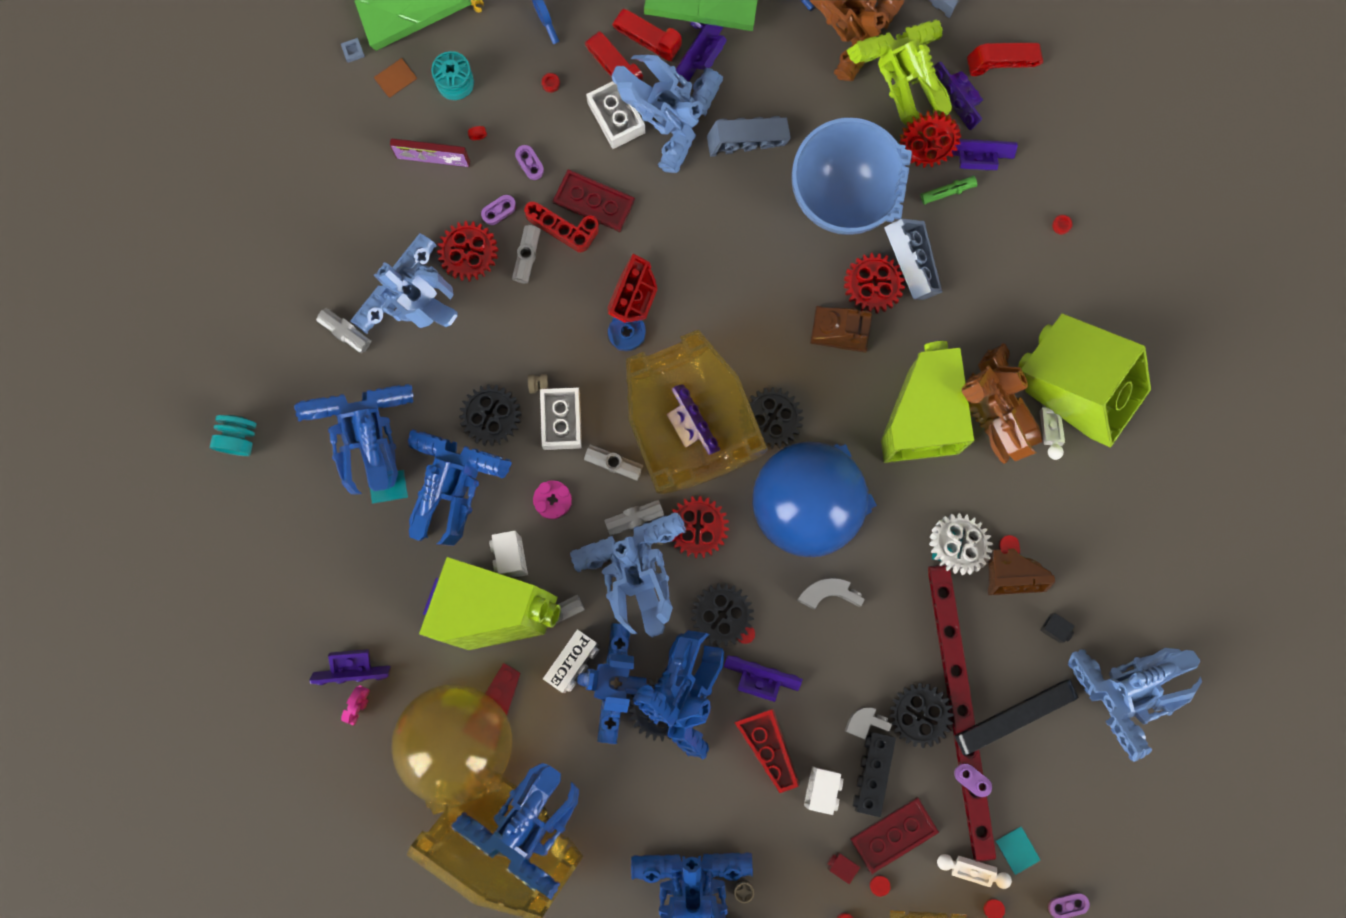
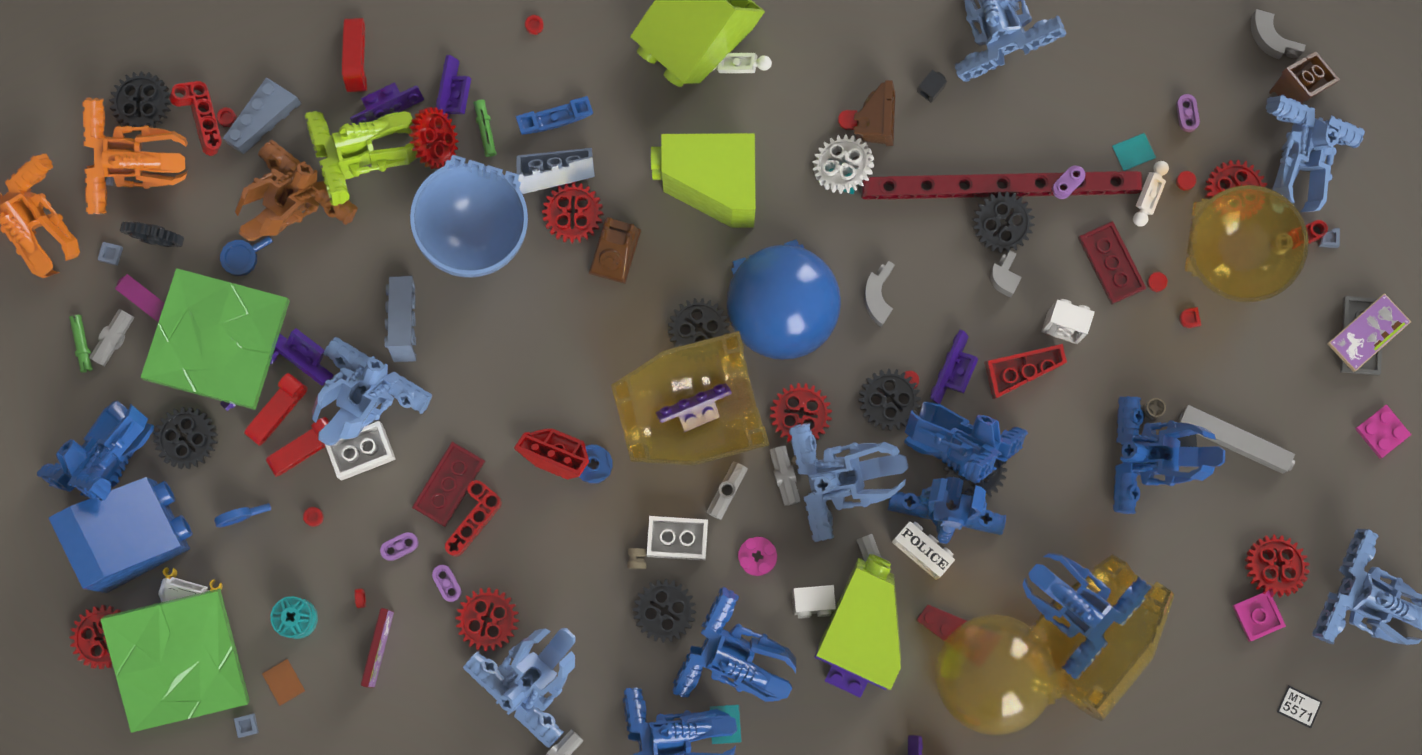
camera: 85 degrees left, 0 degrees up
light grey piece [512,225,541,284] -> none
dark red brick [827,852,860,885] -> none
black brick [852,732,896,817] -> none
black beam [954,679,1079,755] -> none
dark orange piece [962,343,1043,464] -> none
none -> blue slope [516,96,593,135]

